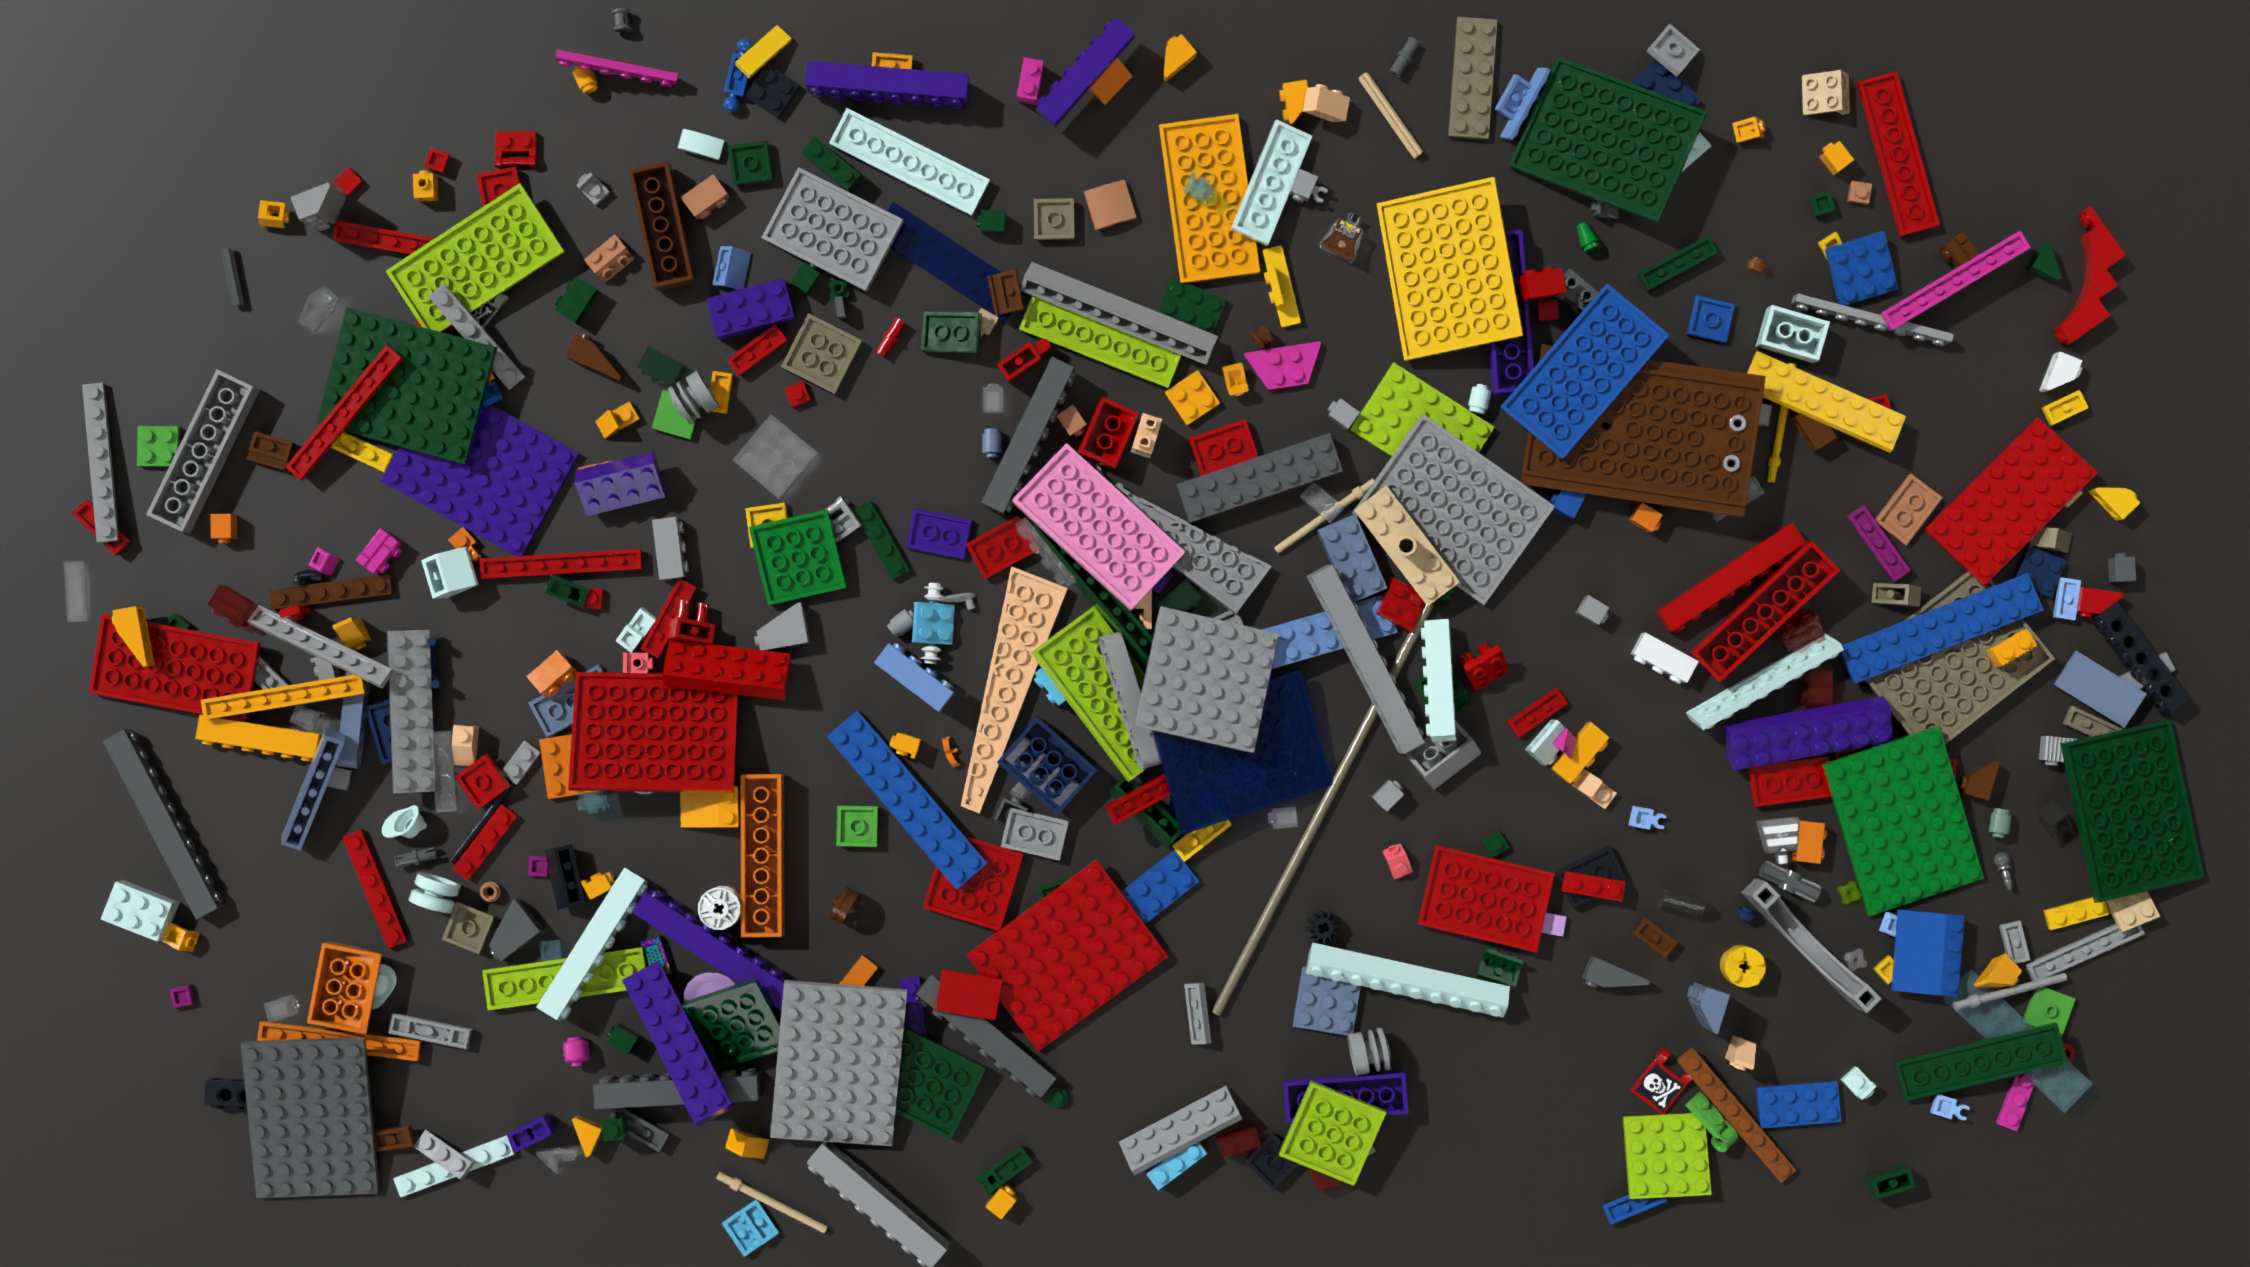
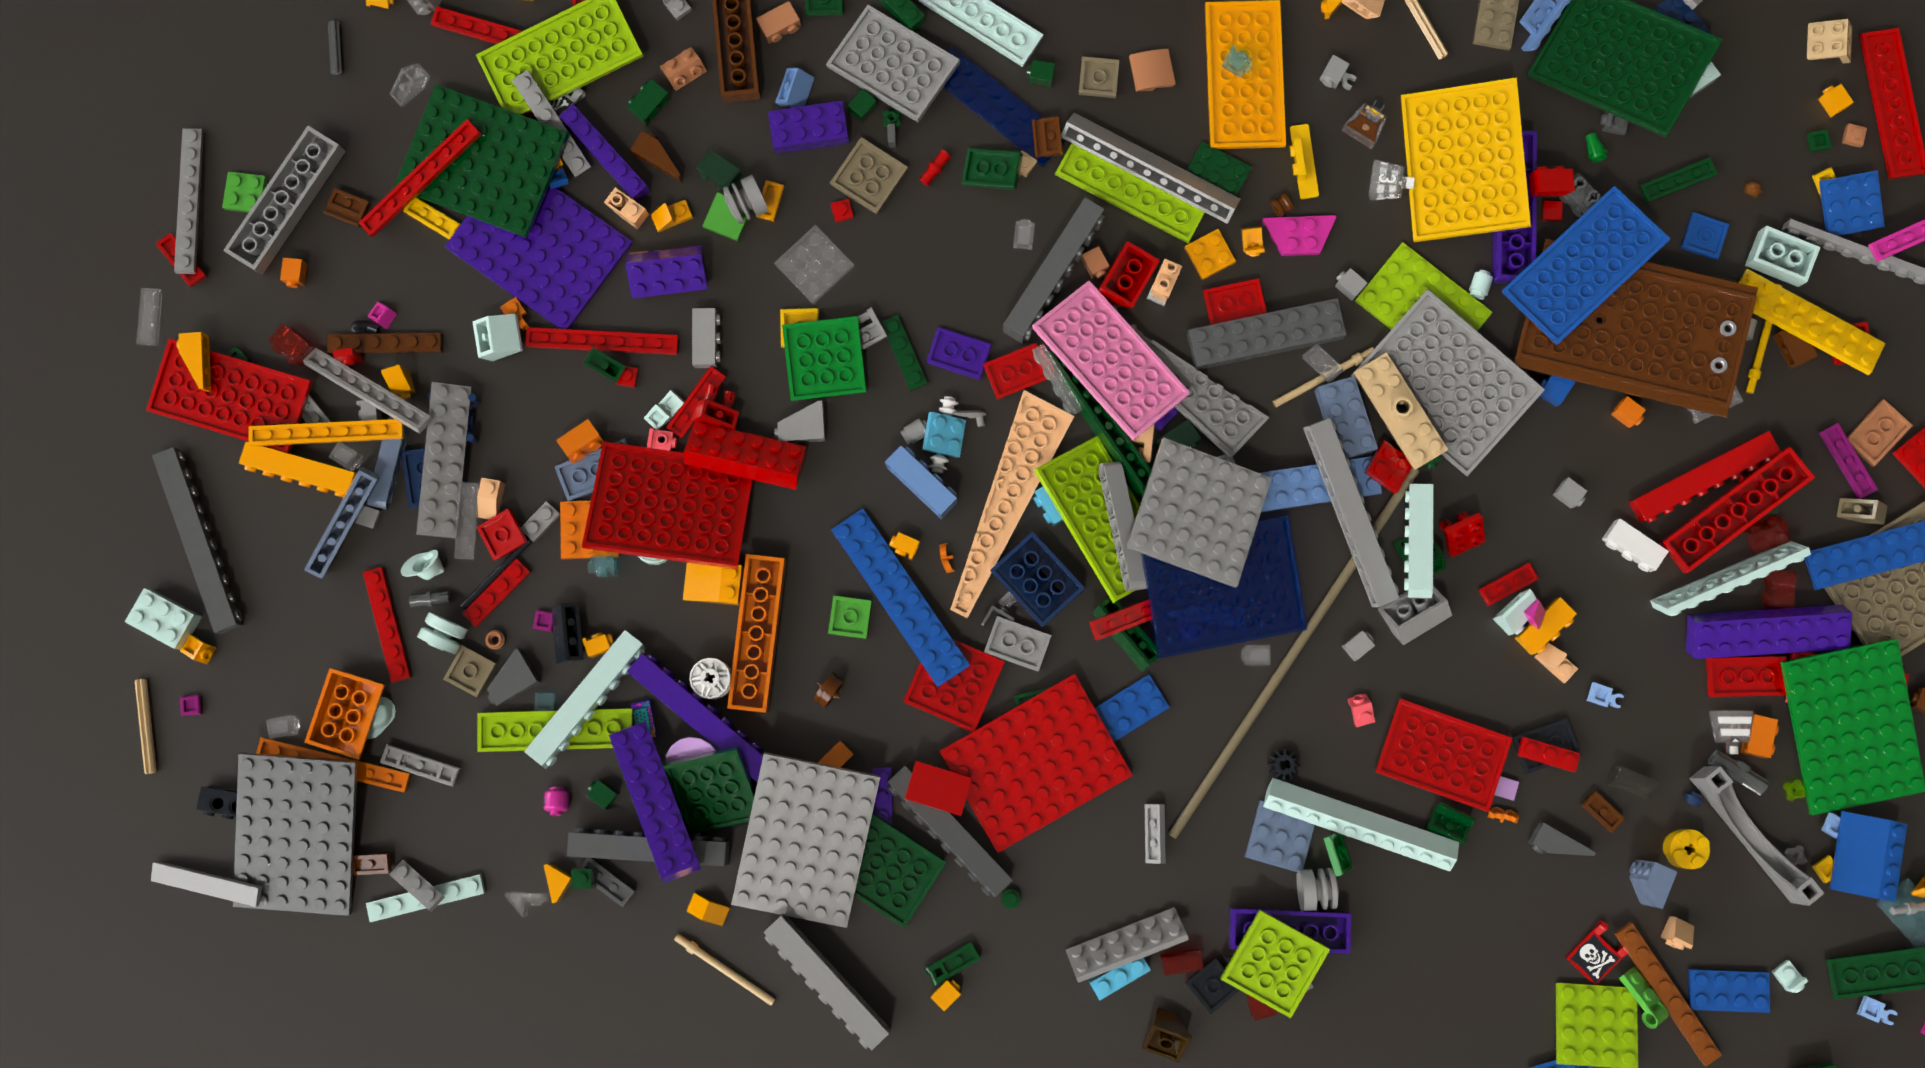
camera: 10 degrees right, 5 degrees down
dark pink brick [356,528,404,575] -> none
dark purple brick [507,1113,557,1153] -> none
medium azure slope [721,1200,779,1257] -> none
red plate [727,324,788,376] -> none
sand blue brick [982,428,1002,459] -> none
red brick [997,339,1051,383] -> none
yellow plate [1172,809,1232,862] -> none
light aqua plate [1231,119,1312,246] -> none
dark green plate [1481,830,1510,858] -> none
light orange bracket [1732,116,1766,143] -> none
none -> tan axle [135,679,157,774]
none -> tile [151,861,262,907]
none -> dark purple brick [559,104,650,203]
none -> light nougat slope [604,187,649,229]
none -> dark brown slope [1142,1008,1192,1063]
none -> green plate [1323,832,1352,877]
none -> clear torso [1369,160,1415,200]
none -> orange piece [1487,807,1519,824]

